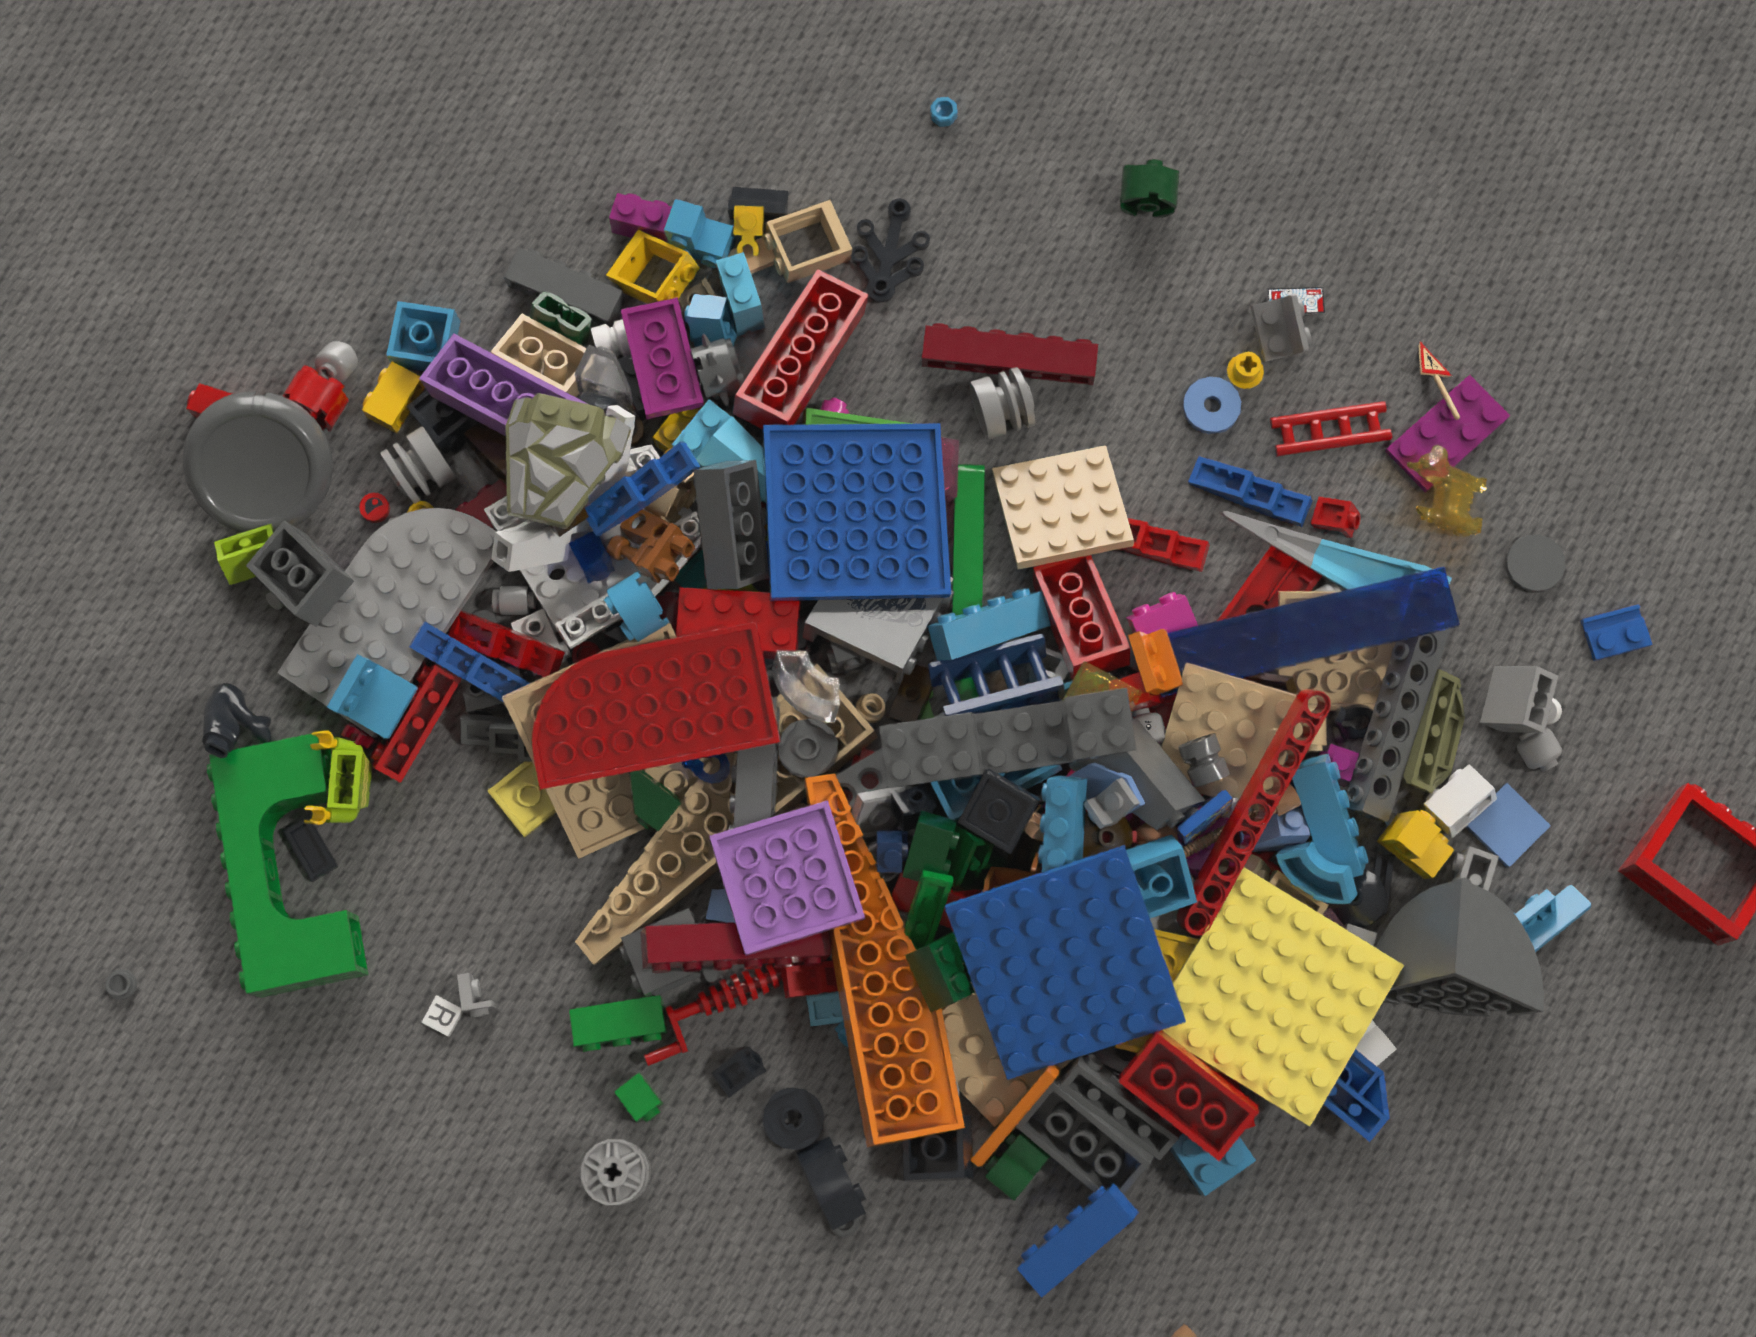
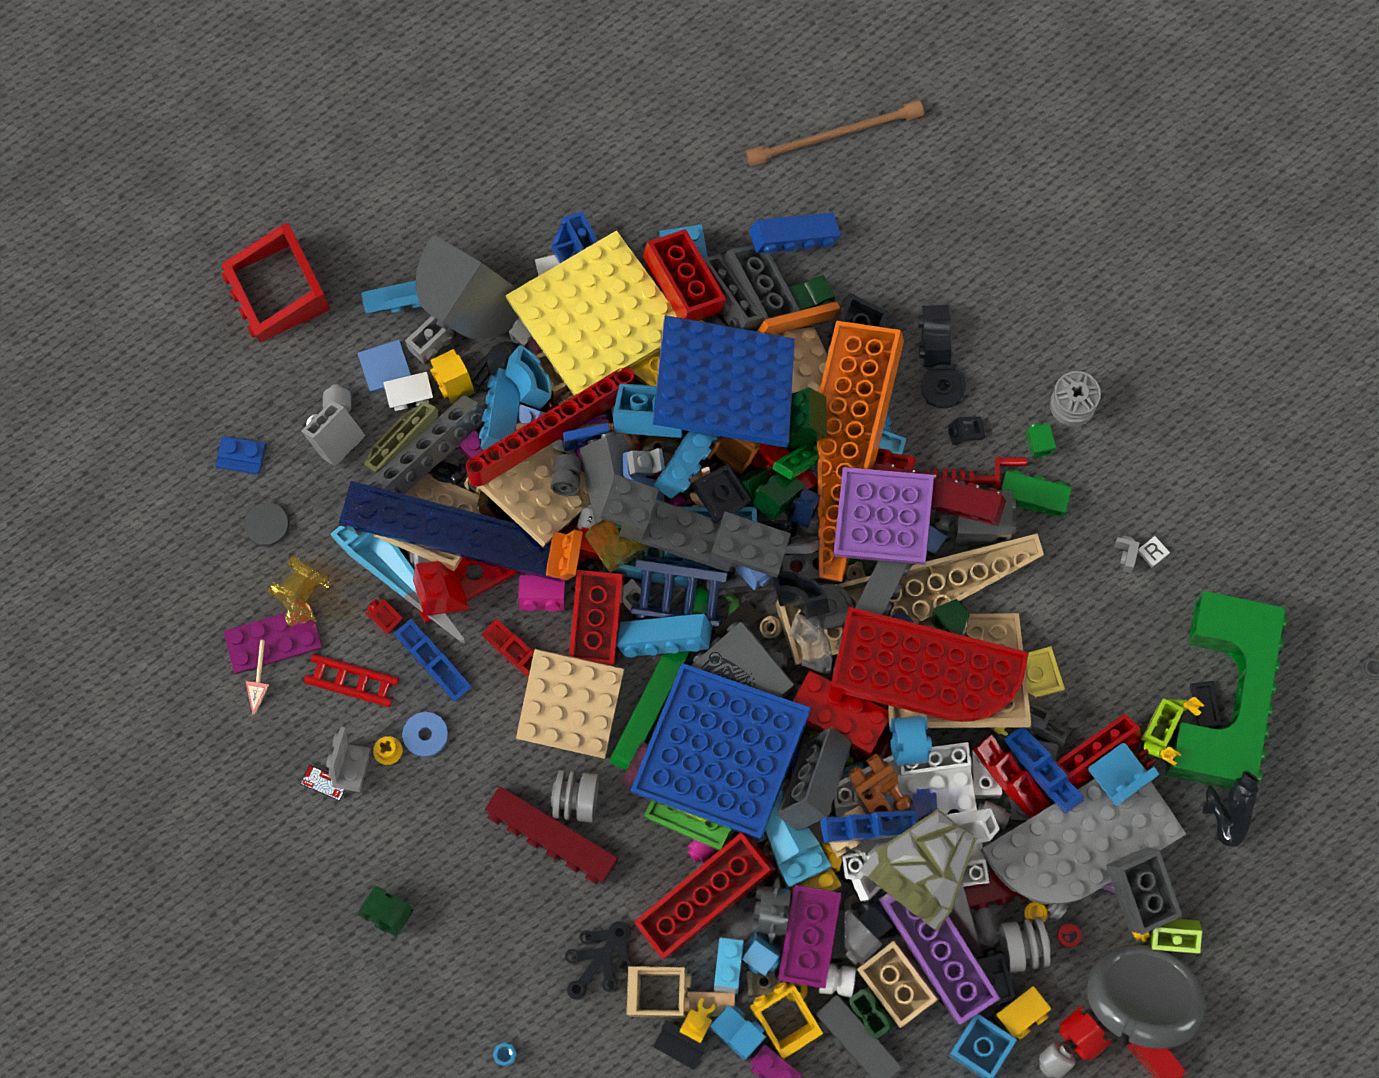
camera: 155 degrees left, 5 degrees down
none -> red slope [413,561,469,616]
none -> black brick [772,571,830,618]

